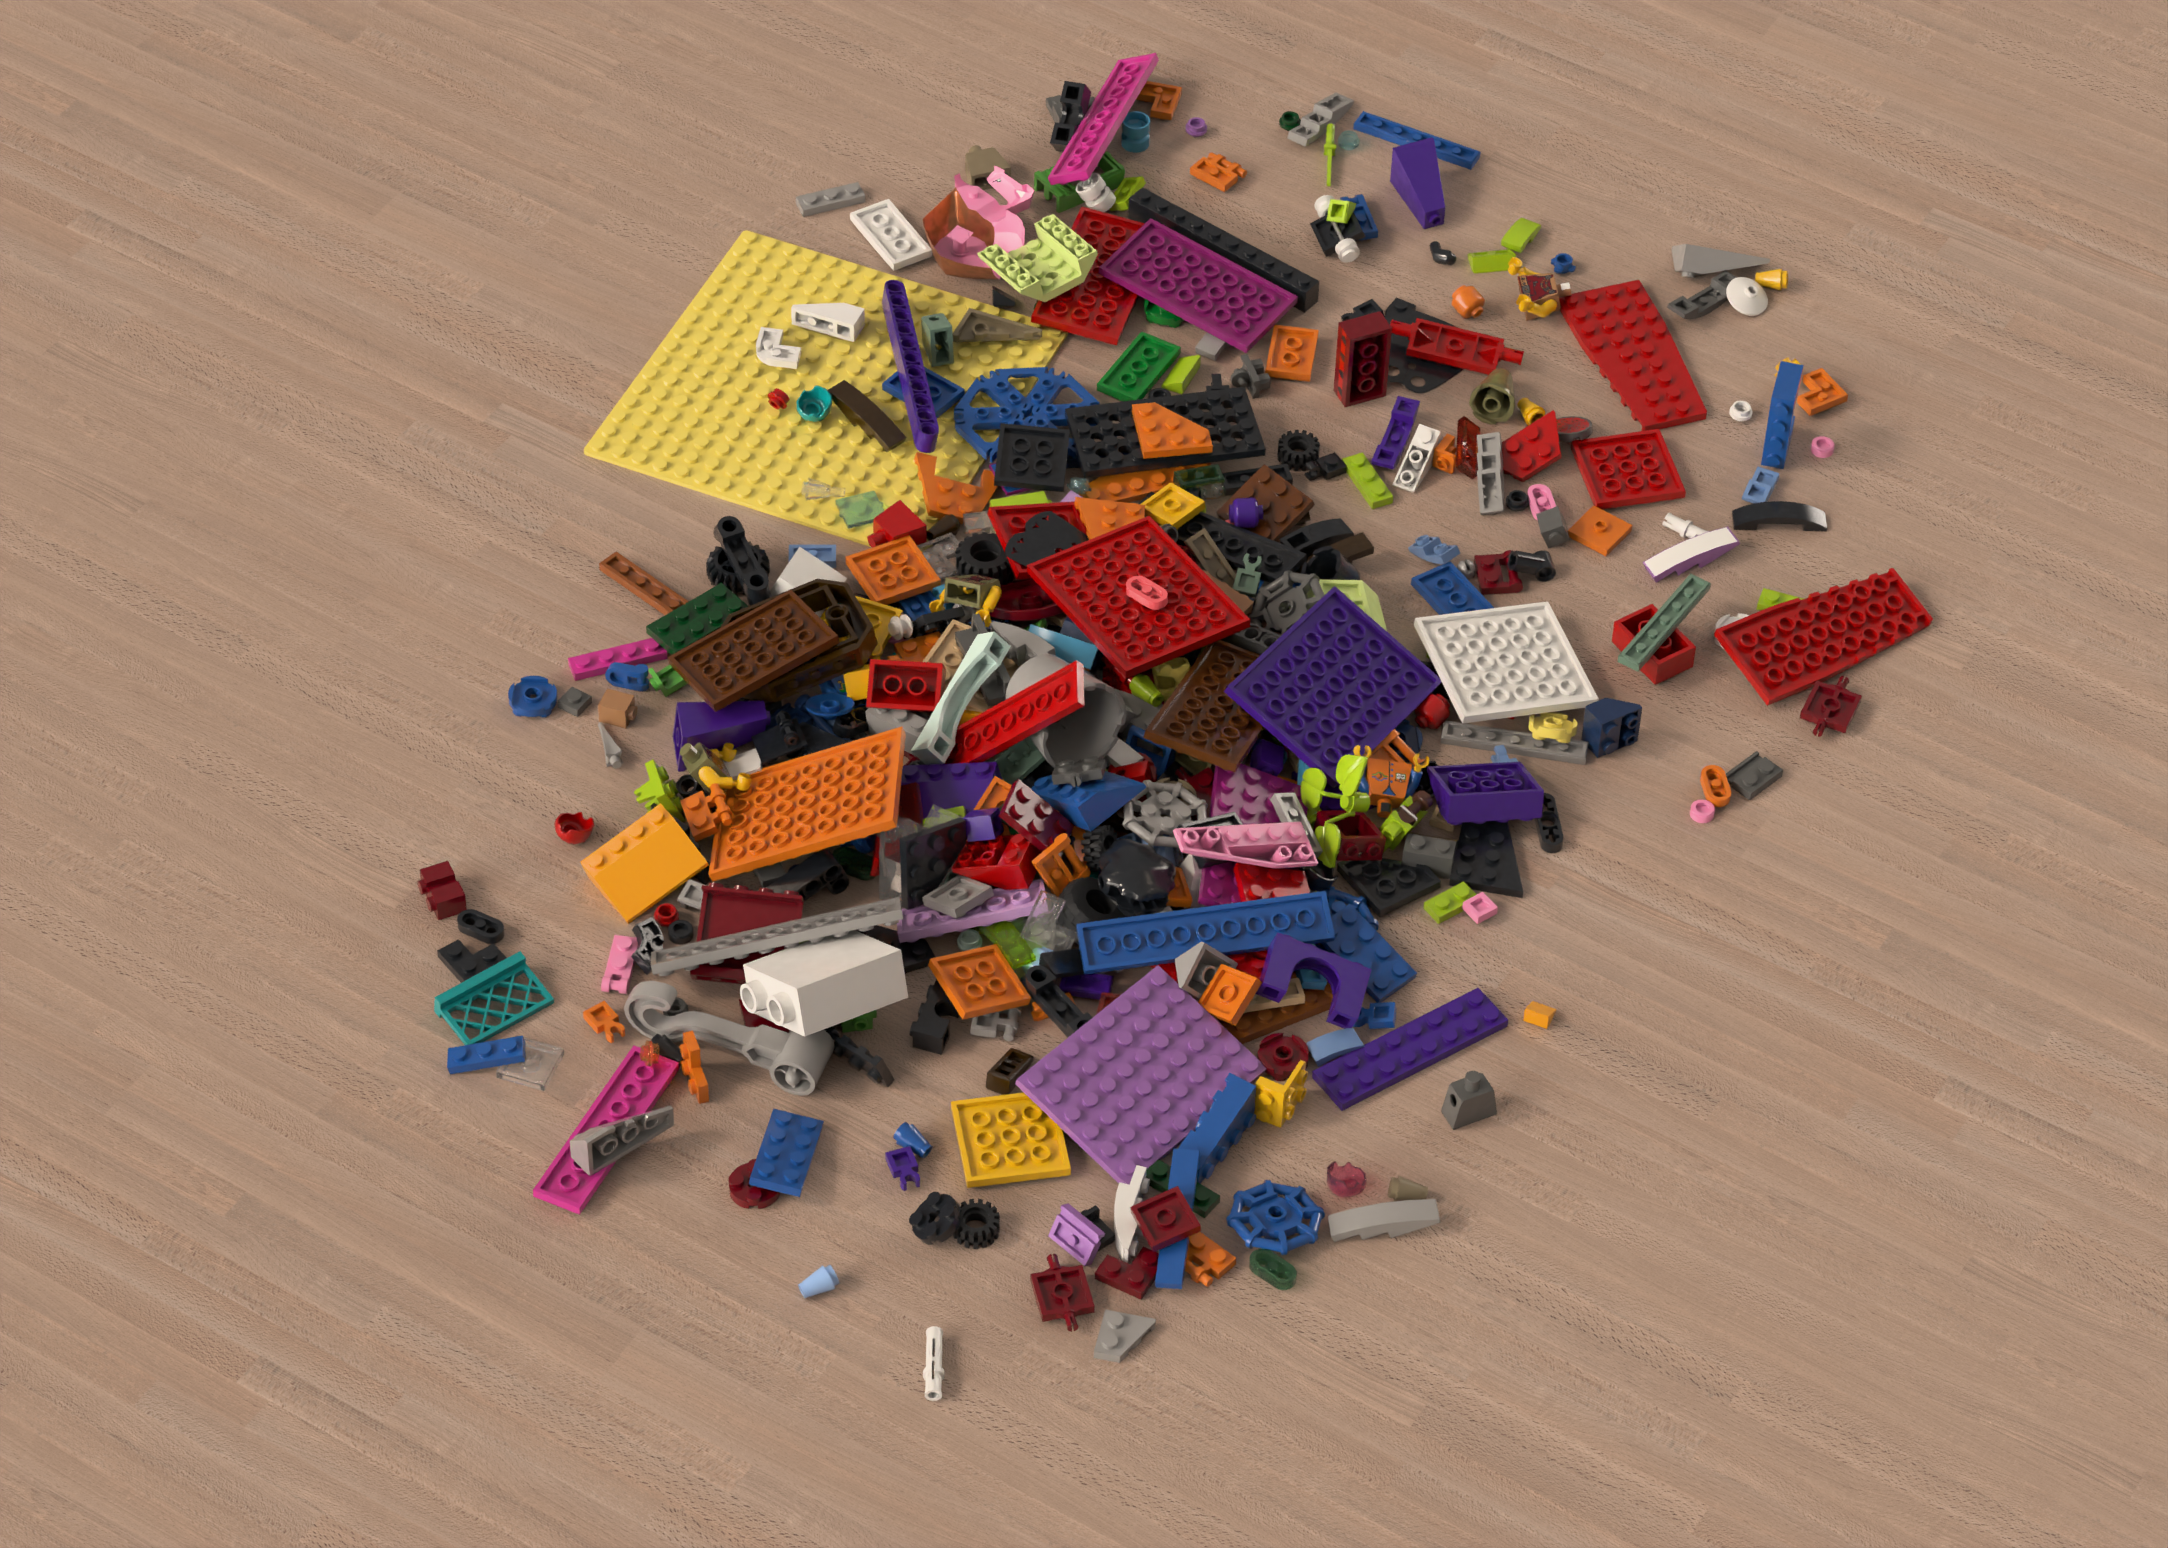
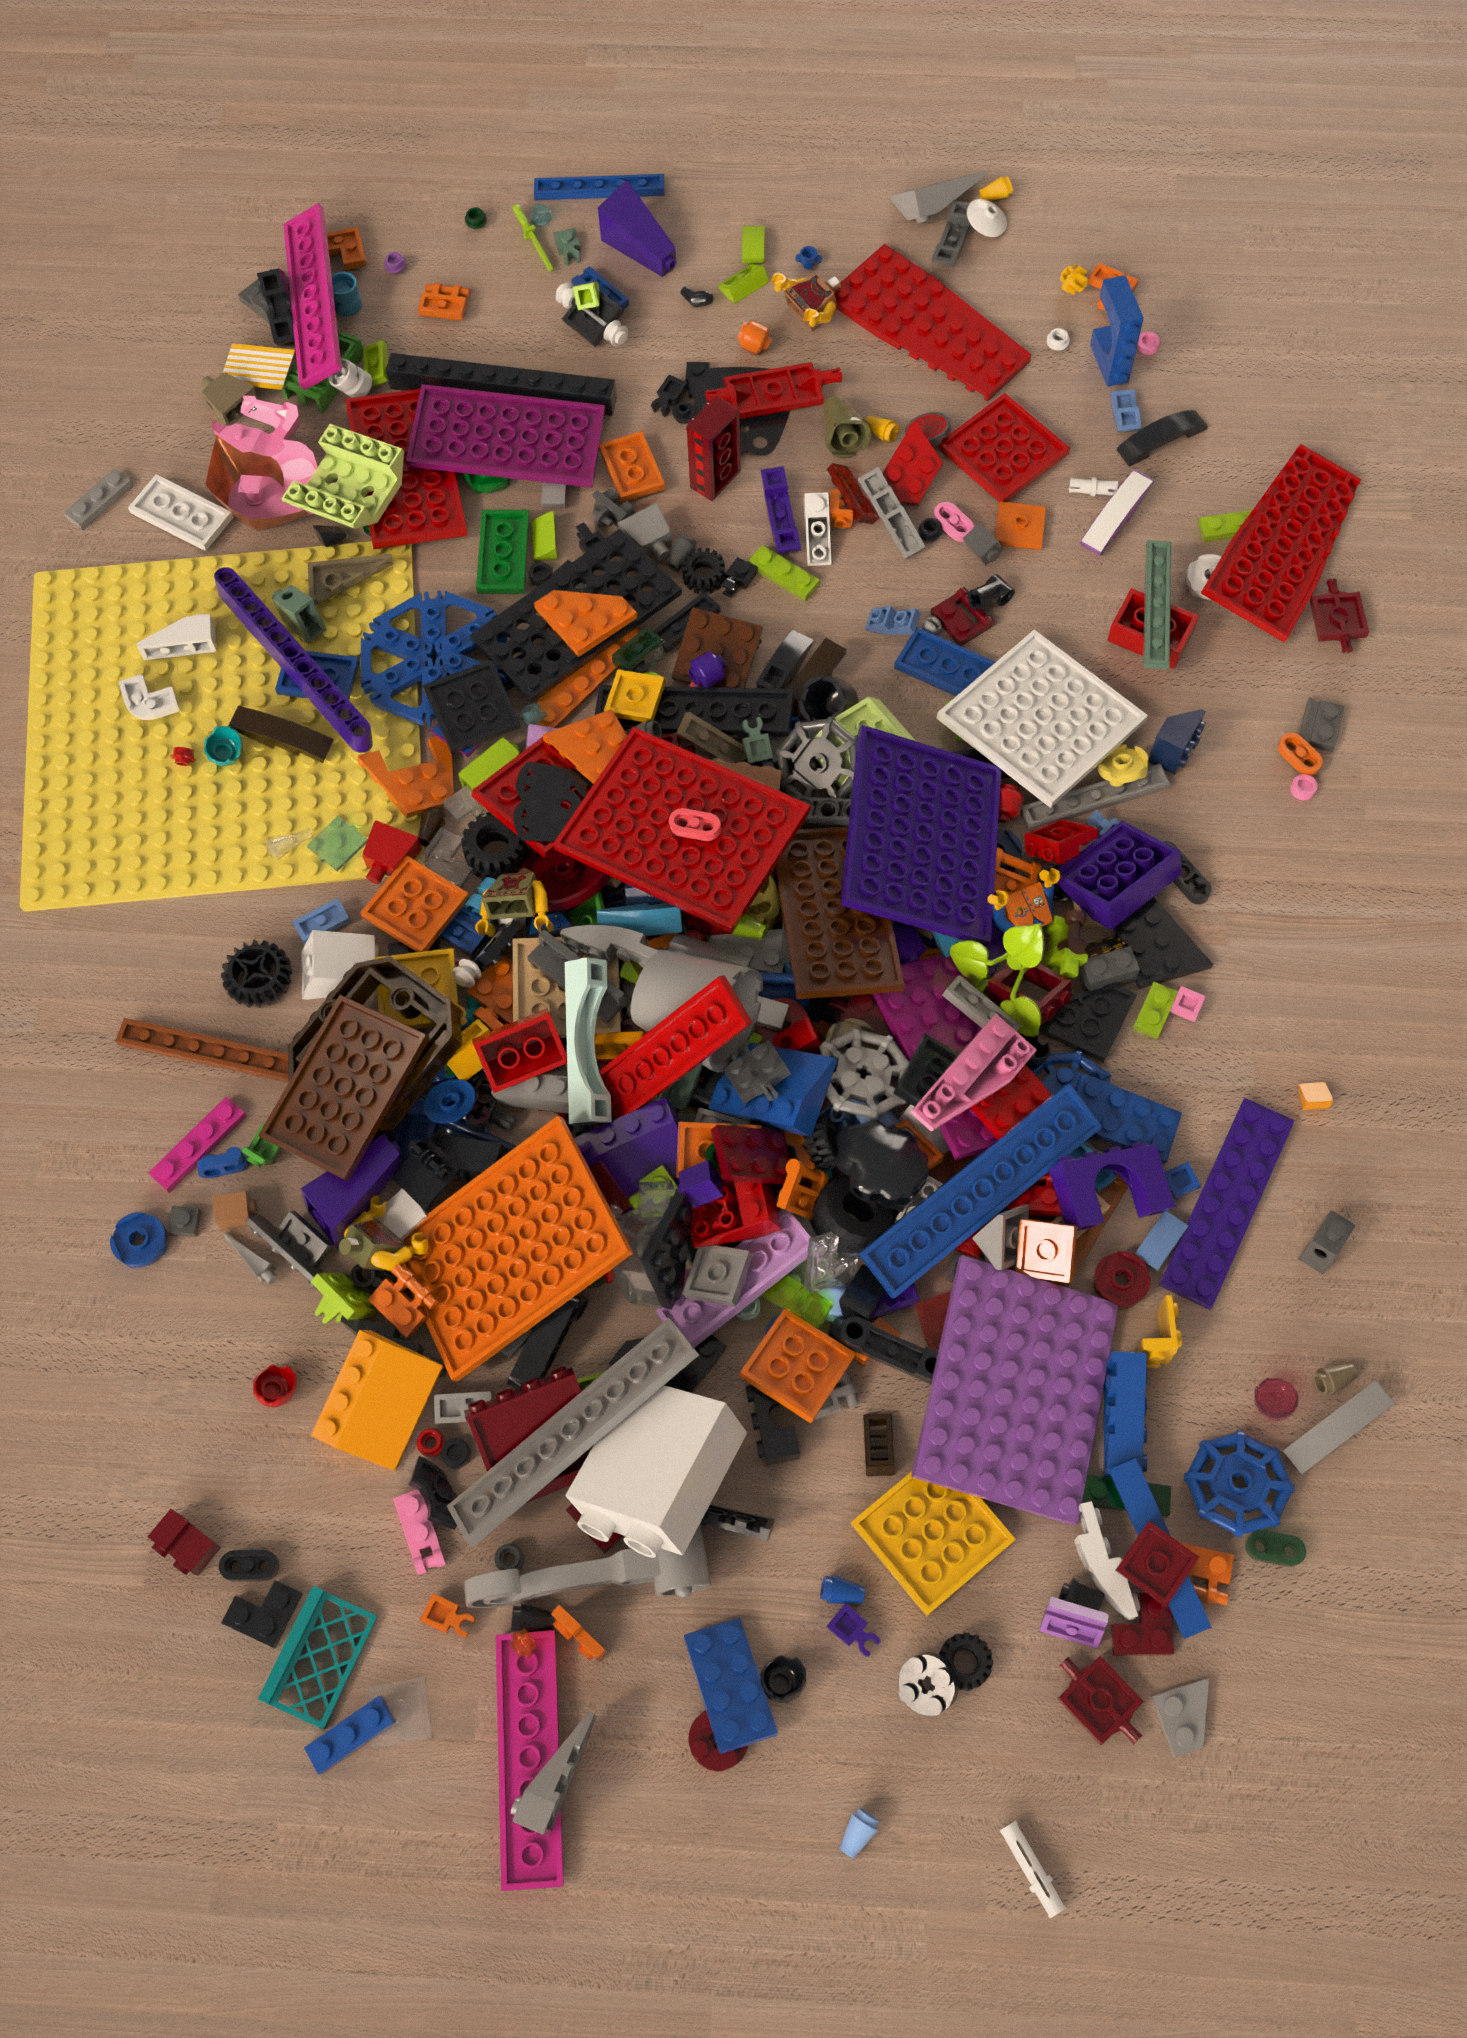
camera: 25 degrees left, 20 degrees up
dark green plate [646,583,749,655] -> none
black plate [713,516,772,606] -> none
light grey slope [1287,93,1354,147] -> none
none -> sticker [223,343,295,390]
none -> dark grey bracket [245,1211,333,1290]
none -> sand green plate [553,228,580,266]
none -> light grey torso [618,503,672,562]
none -> dark grey cone [667,534,697,572]
none -> black hair [760,1655,806,1703]
none -> red plate [1024,818,1098,864]

